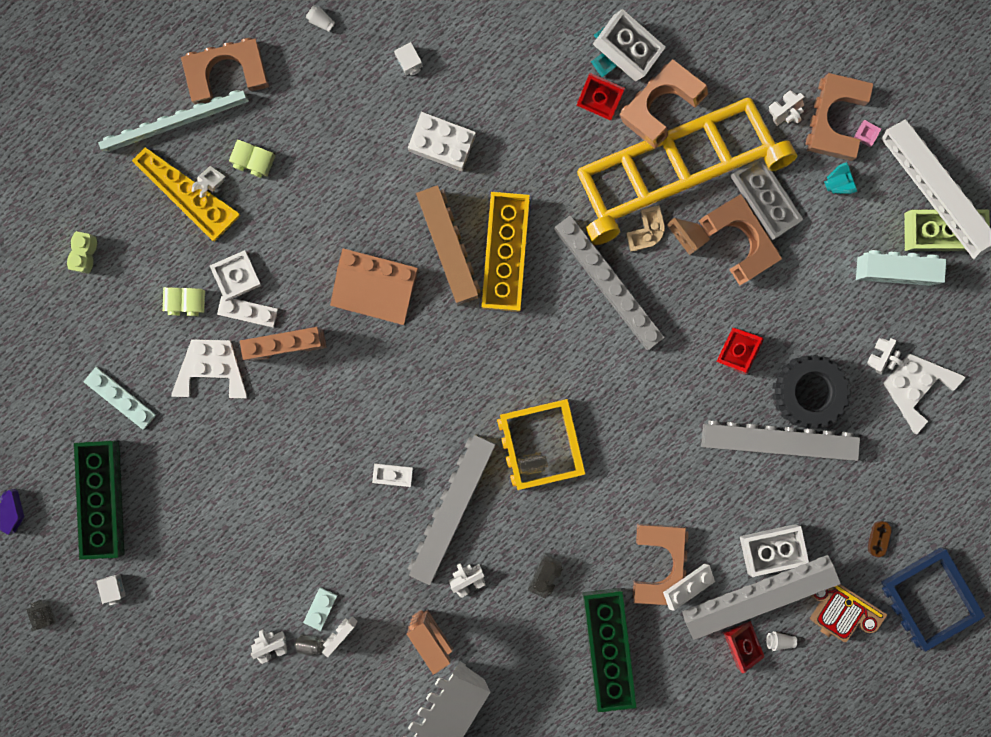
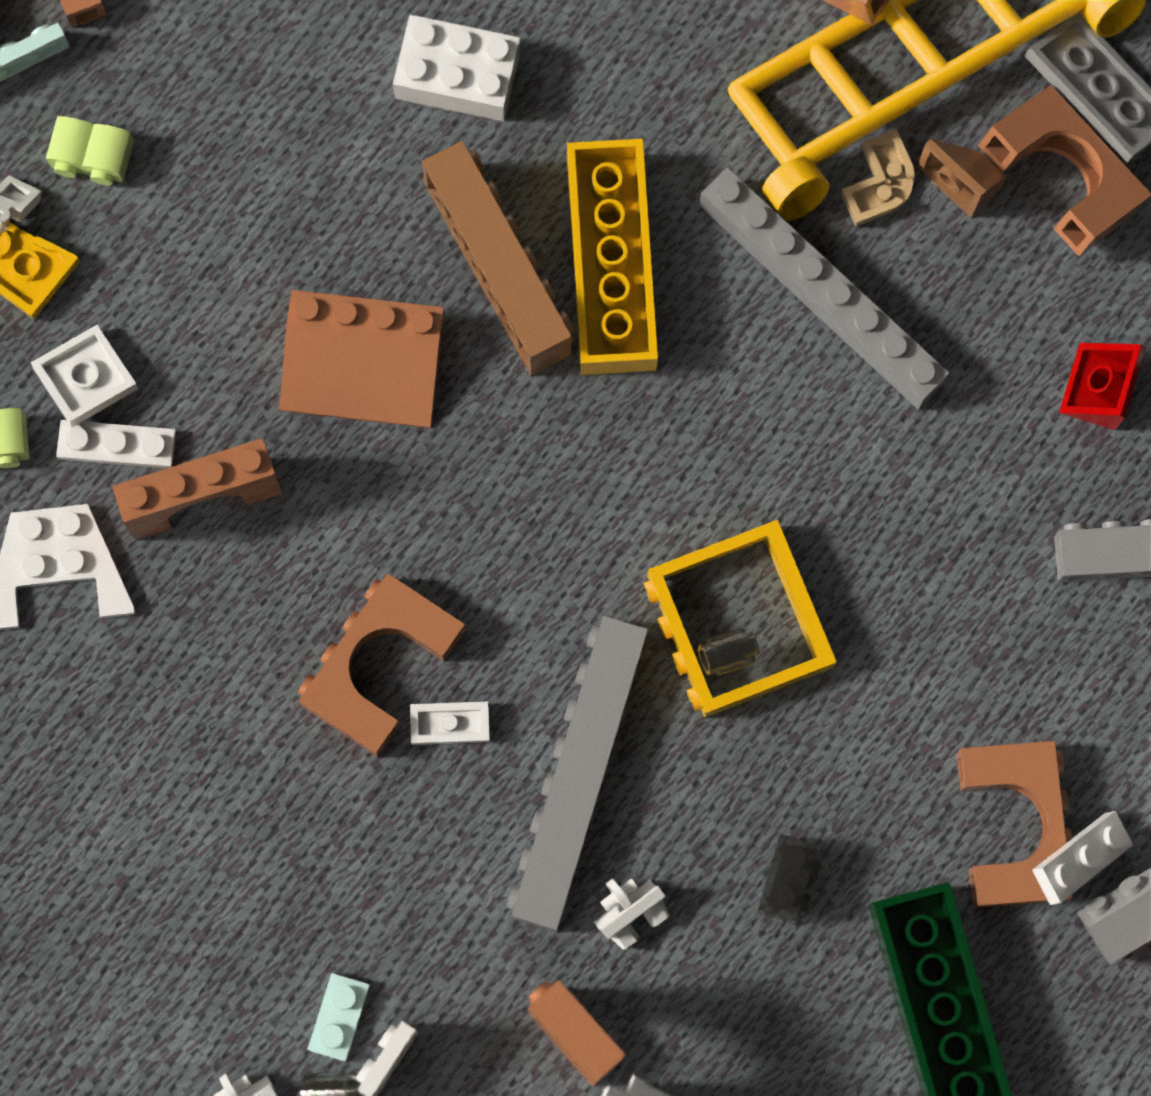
camera: 10 degrees left, 10 degrees down
none -> nougat arch [298,573,466,757]

